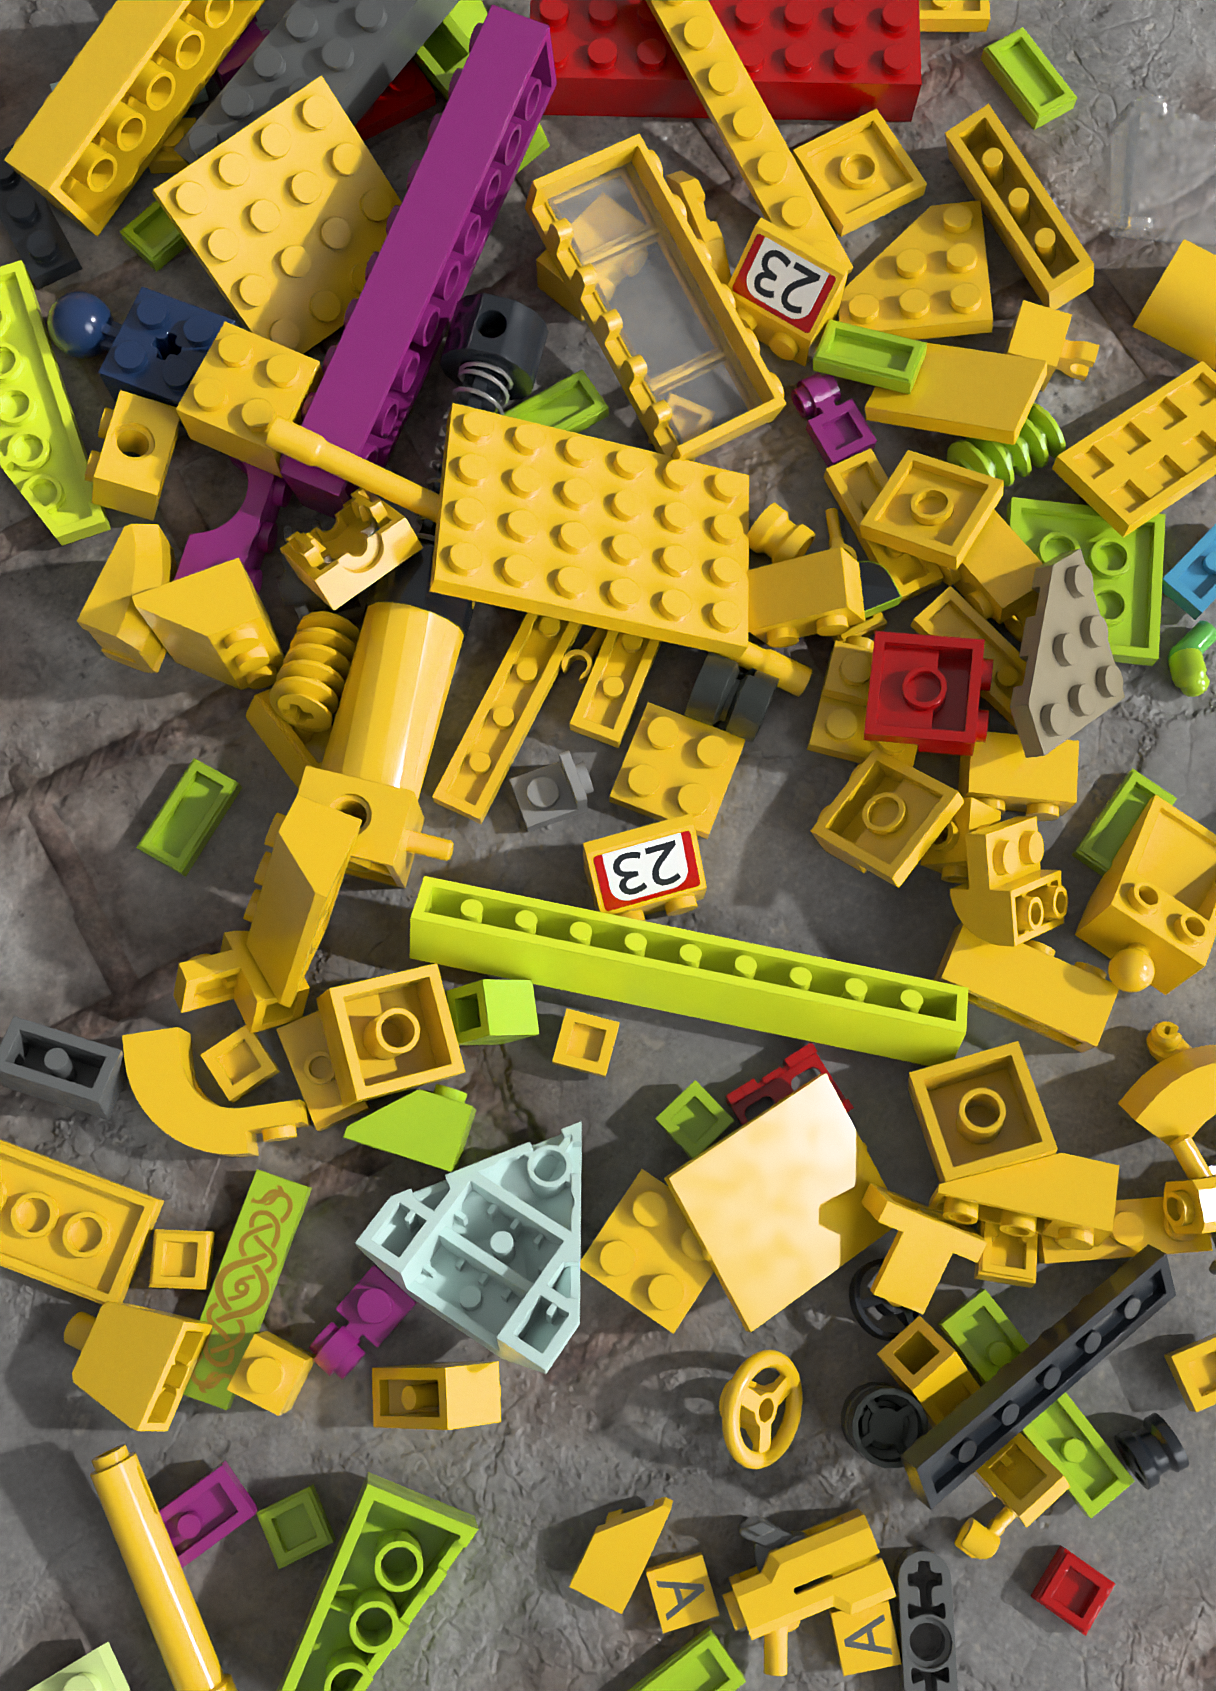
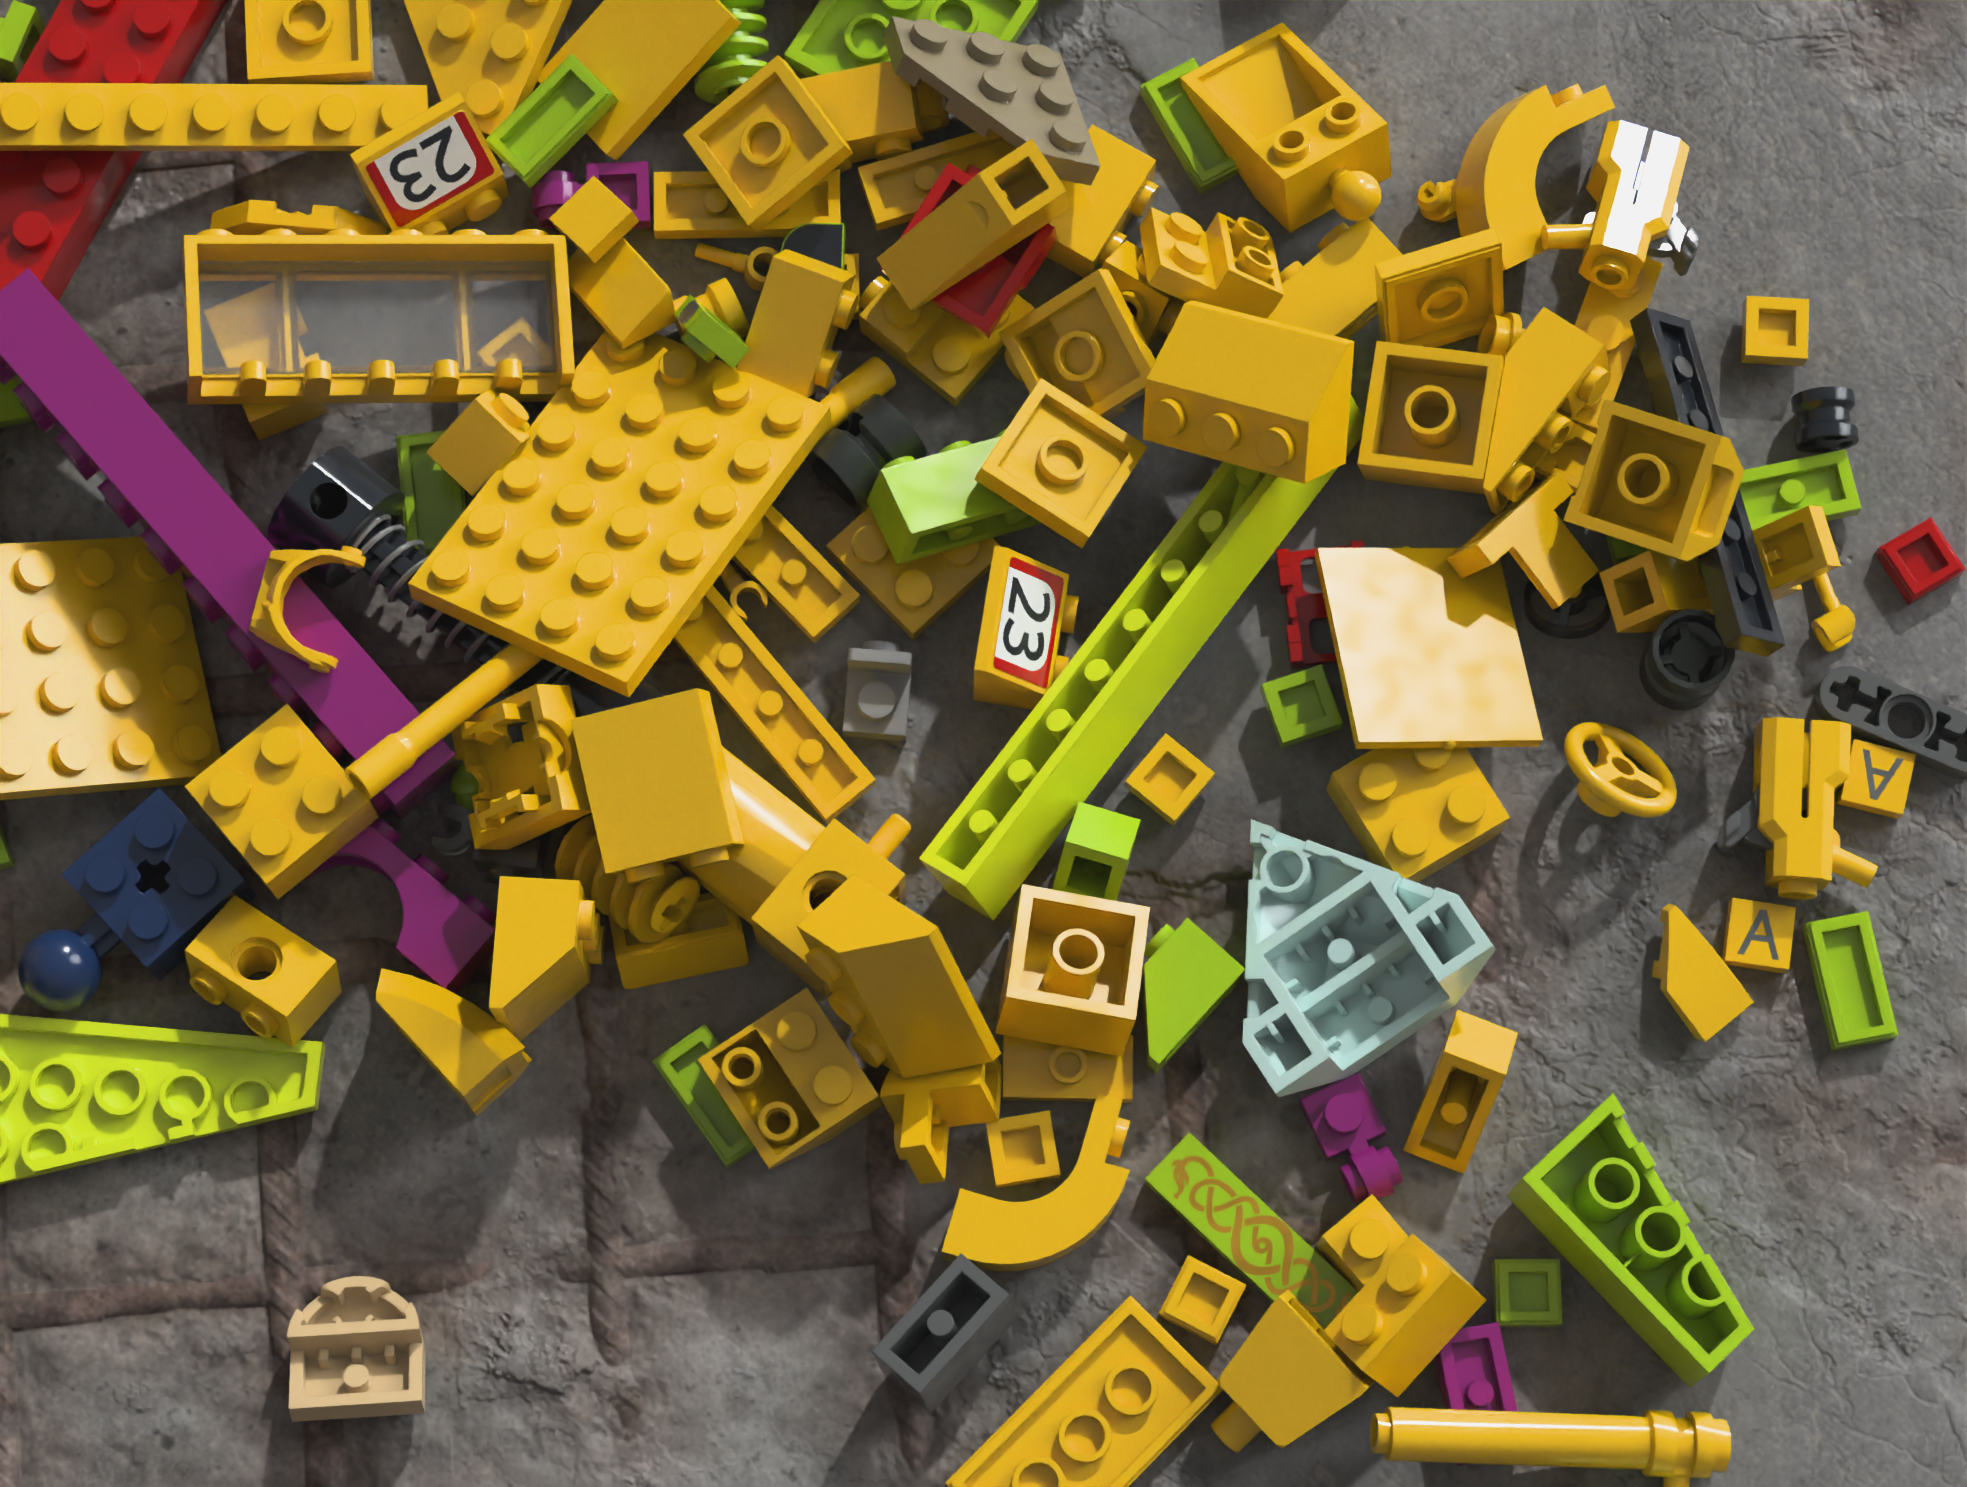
camera: 65 degrees left, 0 degrees up
none -> yellow helmet [249,546,366,673]
none -> yellow brick [426,388,531,496]
none -> yellow tile [549,175,639,264]
none -> yellow slope [567,237,676,349]
none -> yellow brick [570,688,744,884]
none -> lime plate [674,295,750,368]
none -> yellow slope [697,987,882,1169]
none -> lime brick [867,429,1042,565]
none -> yellow slope [877,139,1071,312]
none -> yellow plate [974,378,1148,548]
none -> yellow slope [1143,300,1354,484]
none -> yellow brick [1323,1234,1486,1398]
none -> yellow tile [1374,227,1504,348]
none -> yellow plate [1476,312,1526,362]
none -> yellow slope [1563,399,1744,562]

